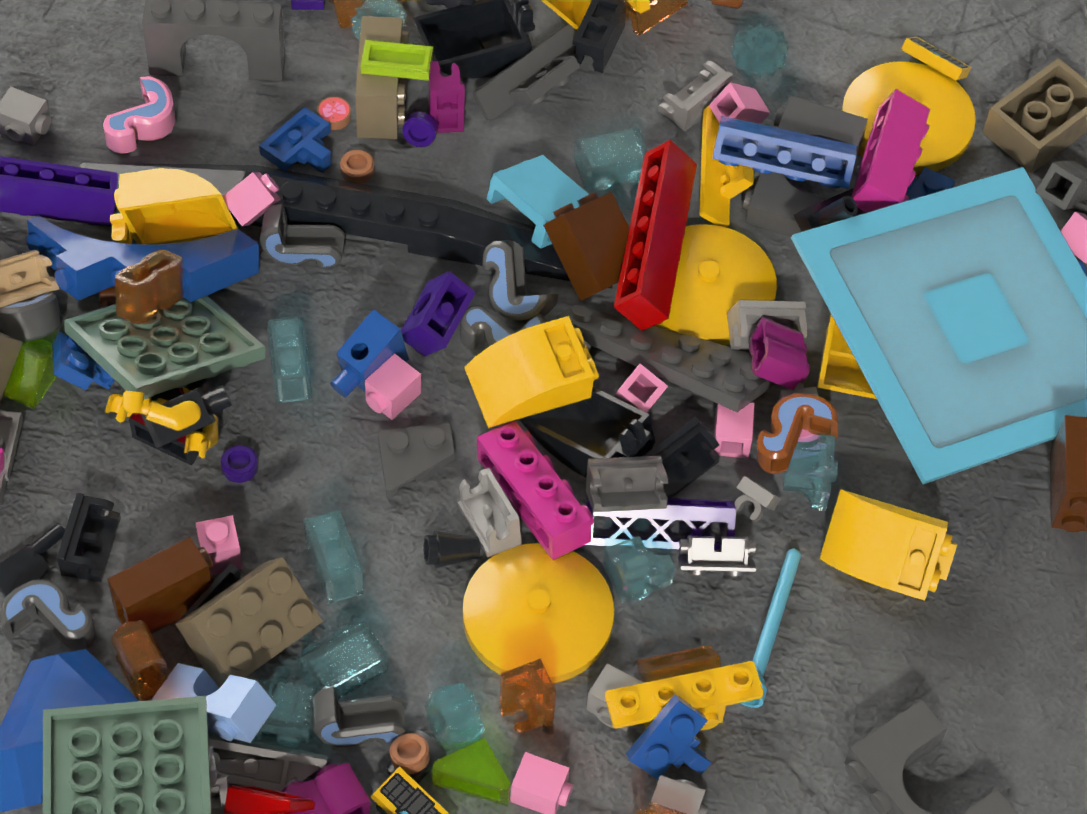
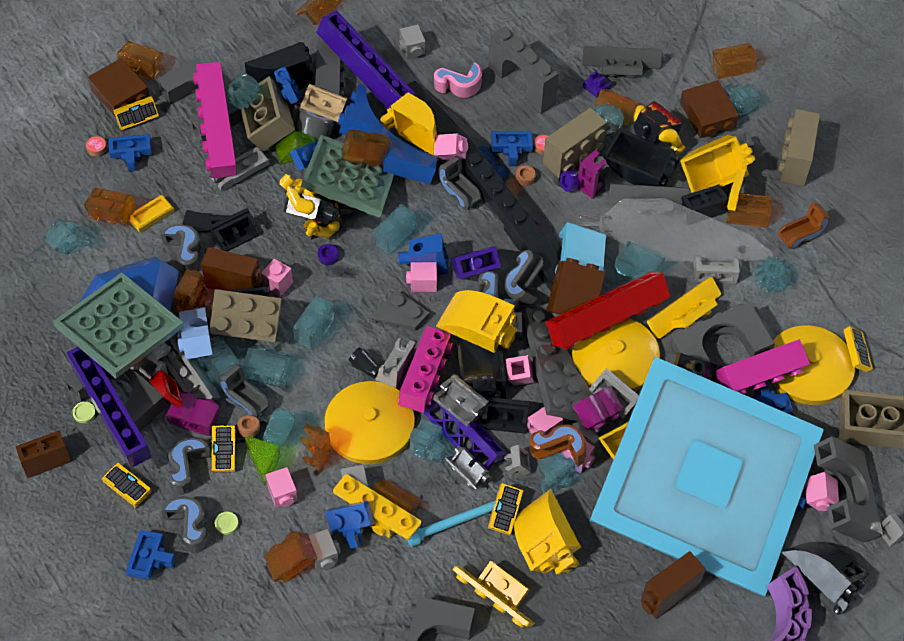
camera: 50 degrees right, 0 degrees up
lime tile [361,40,433,81] -> none
bright pink brick [709,82,770,124] -> none
blue brick [712,116,857,189] -> none
none -> yellow bracket [452,561,535,628]
none -> tile [488,483,523,535]
none -> clear wing [579,198,773,261]

